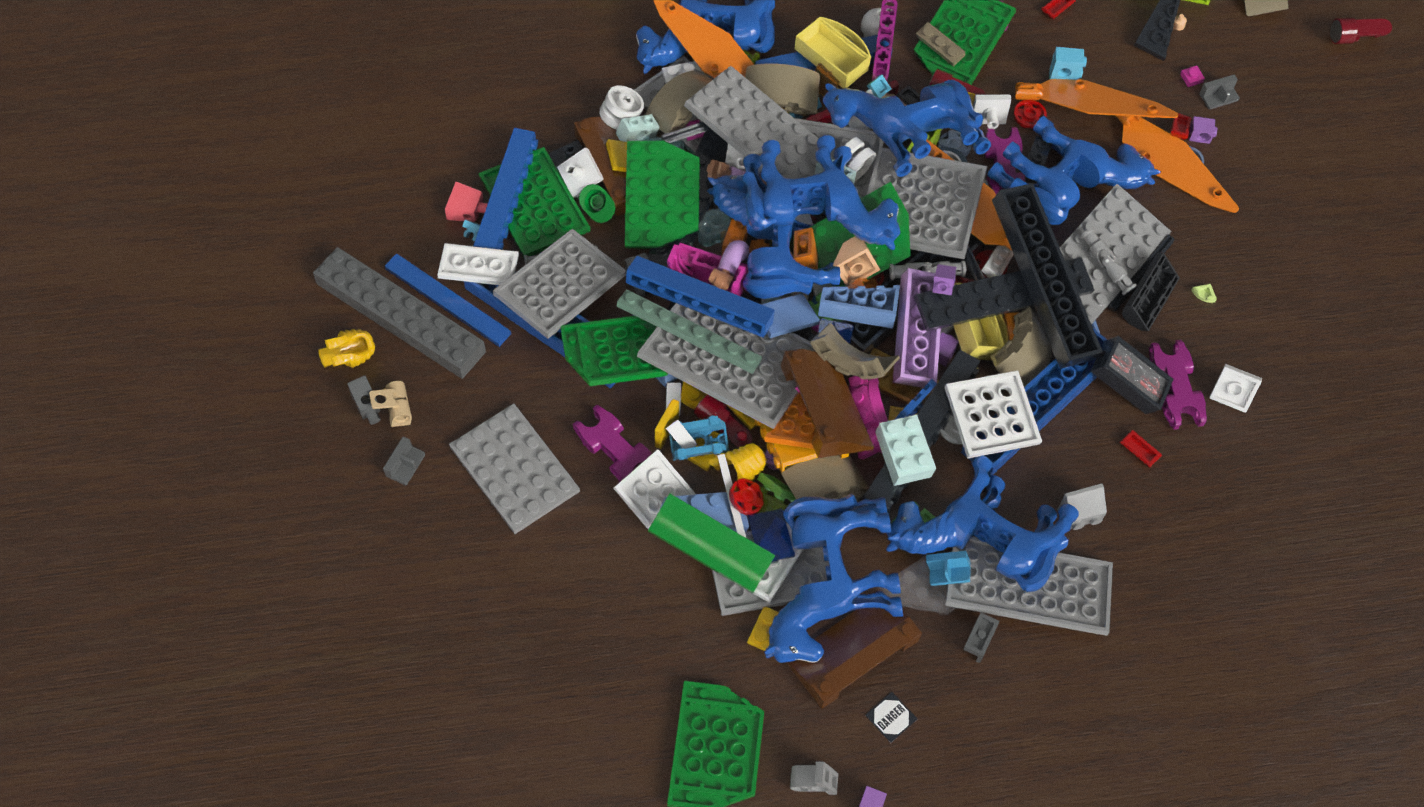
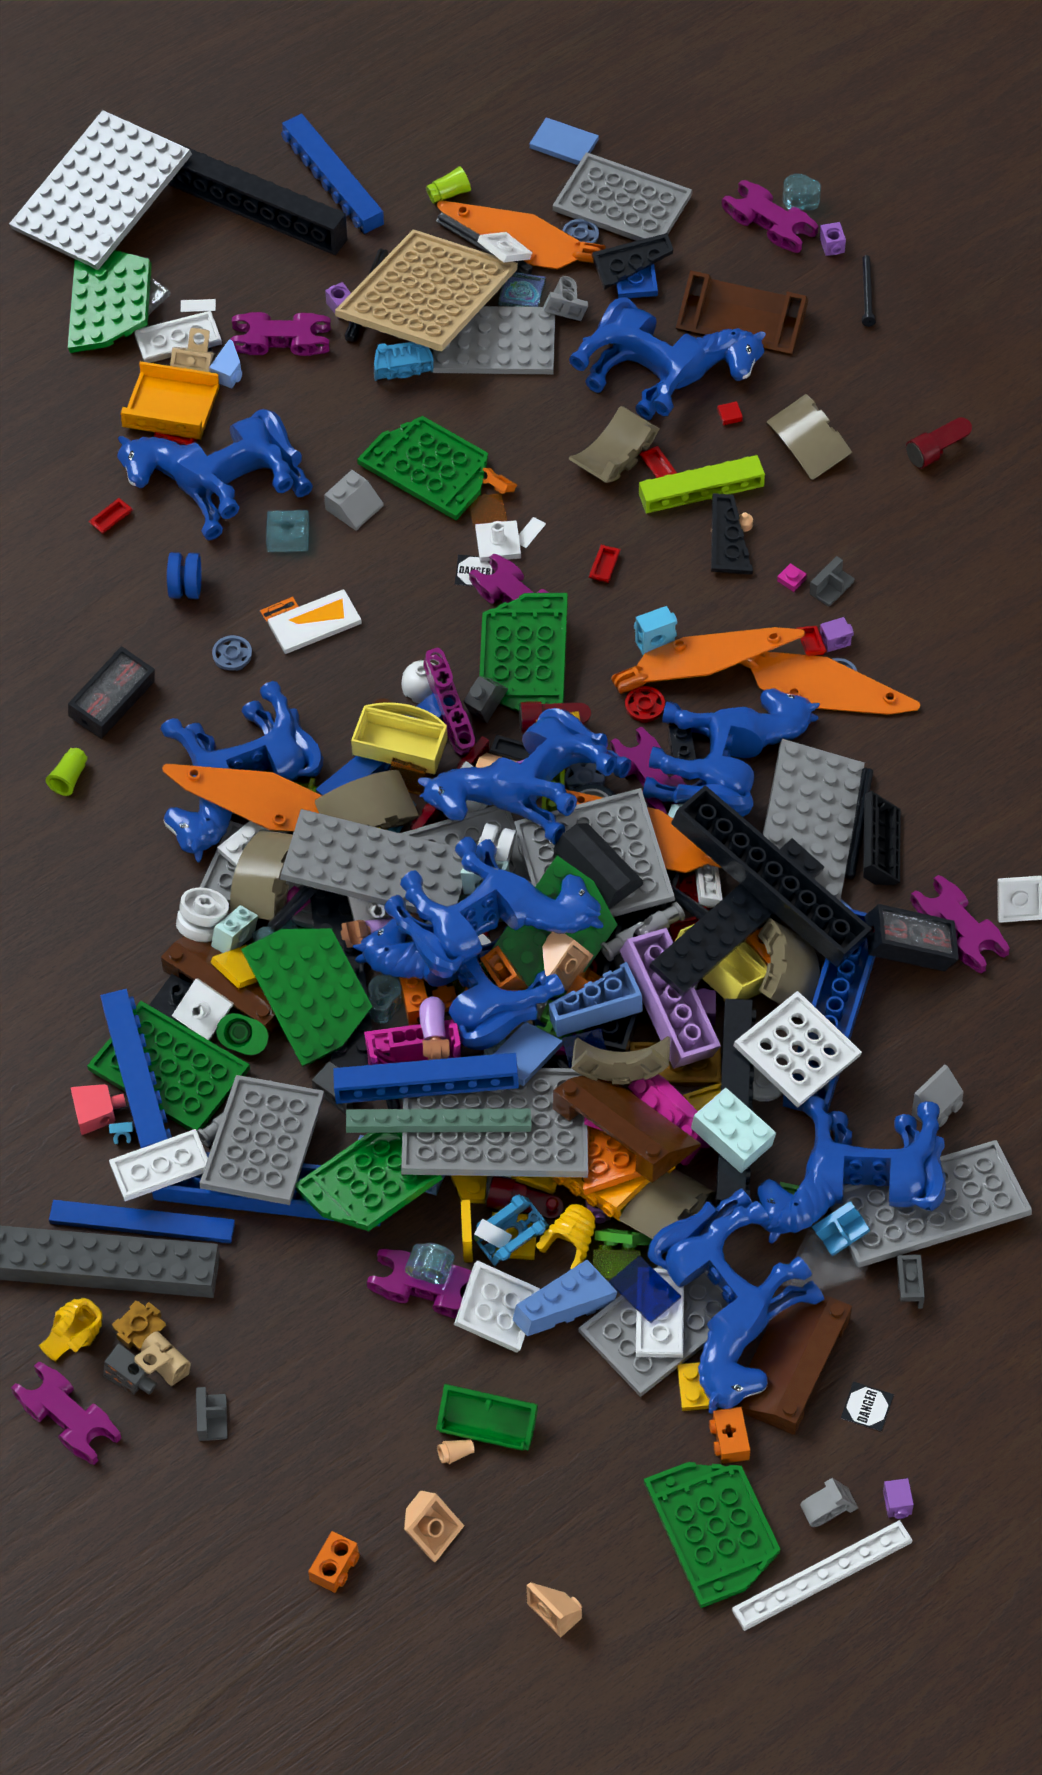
camera: 25 degrees left, 5 degrees down
light grey plate [449,404,580,534] -> none
green arch [648,493,775,593] -> none
white sticker [666,383,681,416] -> none
white sticker [717,454,746,538] -> none
red wheel [729,479,764,515] -> none
medium azure tile [867,75,892,98] -> none
blue wing [894,379,937,420] -> none
dark tan plate [916,22,966,67] -> none
medium lavender brick [933,264,957,295] -> none
white tile [973,95,1011,129] -> none
light grey piece [1080,227,1137,296] -> none
red tile [1120,430,1162,468] -> none
yellowish green tile [1192,284,1217,303] -> none
none -> magenta piece [11,1361,121,1465]
none -> pearl gold piece [112,1301,166,1351]
none -> orange brick [308,1531,360,1593]
none -> clear light blue piece [404,1243,455,1284]
none -> light nougat slope [404,1491,464,1562]
none -> green container [436,1383,538,1451]
none -> light nougat cone [437,1439,474,1464]
none -> dark grey torso [464,676,508,723]
none -> light nougat slope [527,1582,582,1638]
none -> black piece [553,823,643,909]
none -> orange brick [709,1407,750,1464]

